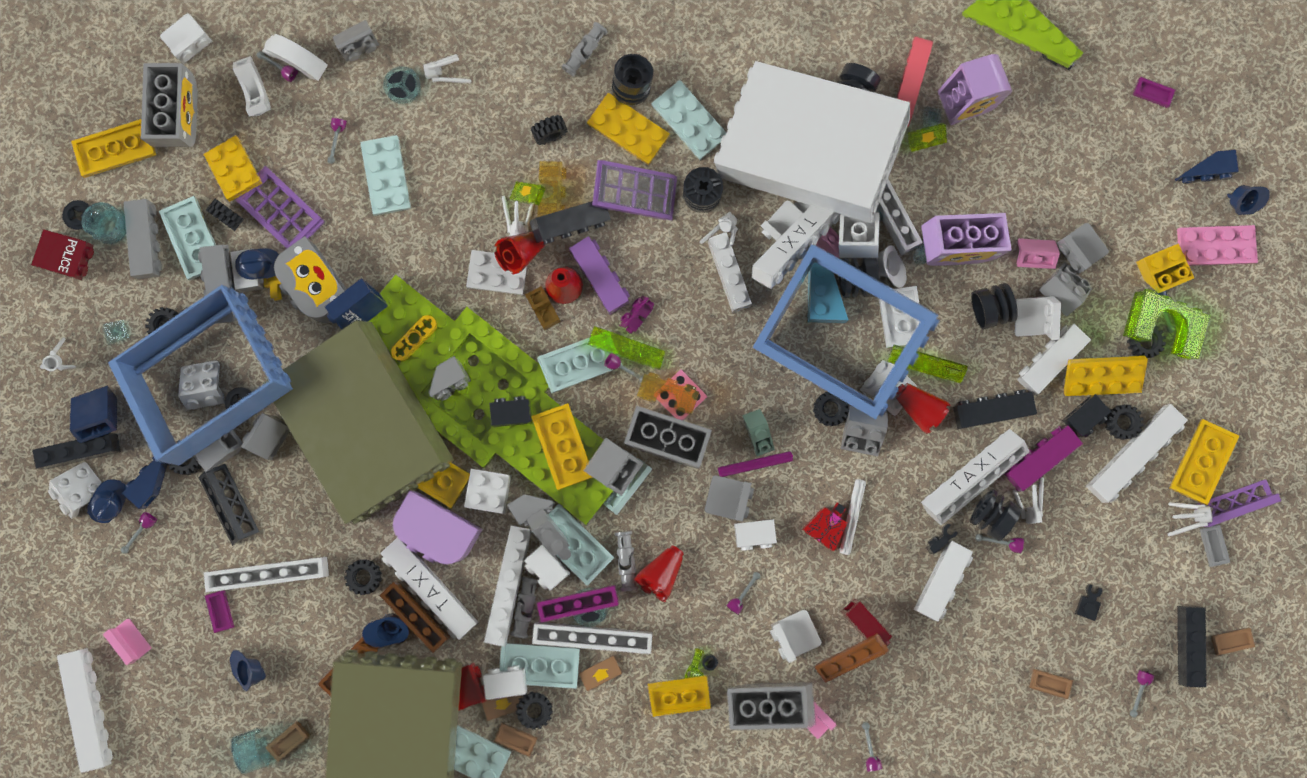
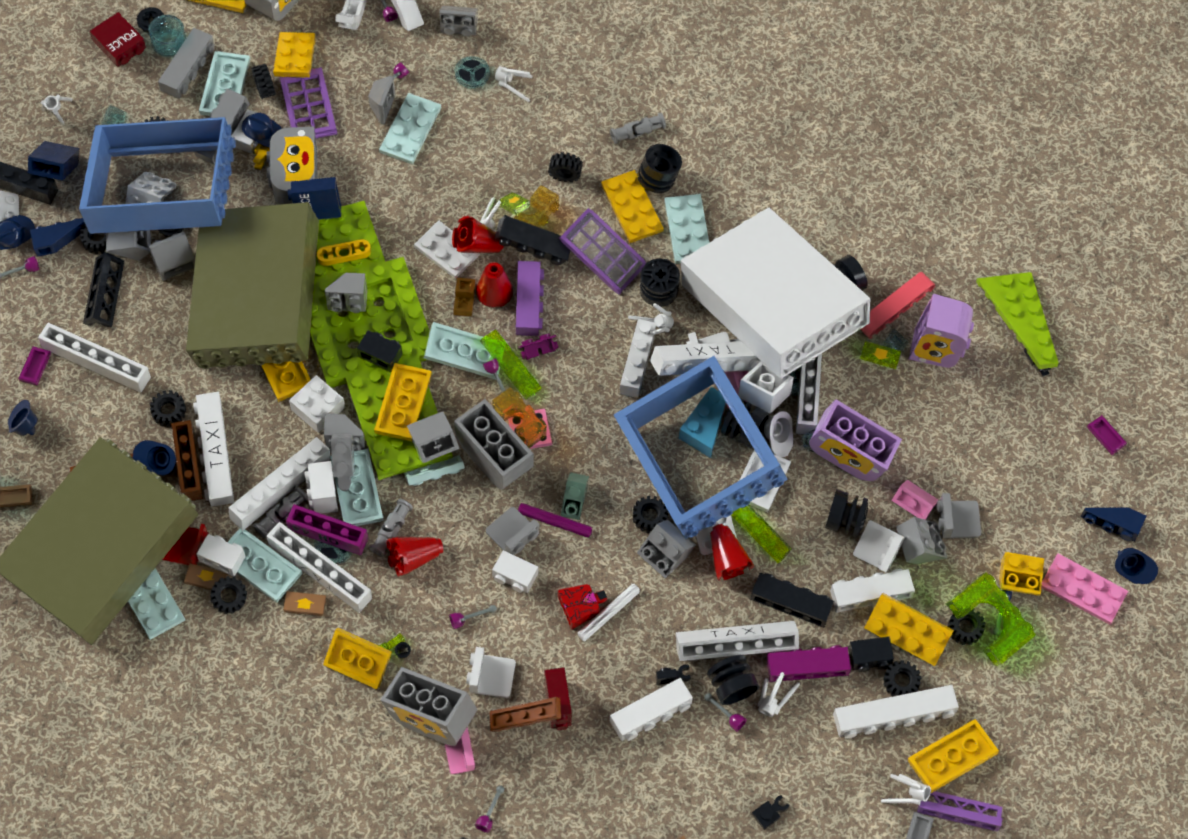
camera: 30 degrees right, 20 degrees down
lavender brick [393,491,483,564] -> none
medium nougat tile [494,722,537,757] -> none
none -> light grey slope [368,76,395,125]

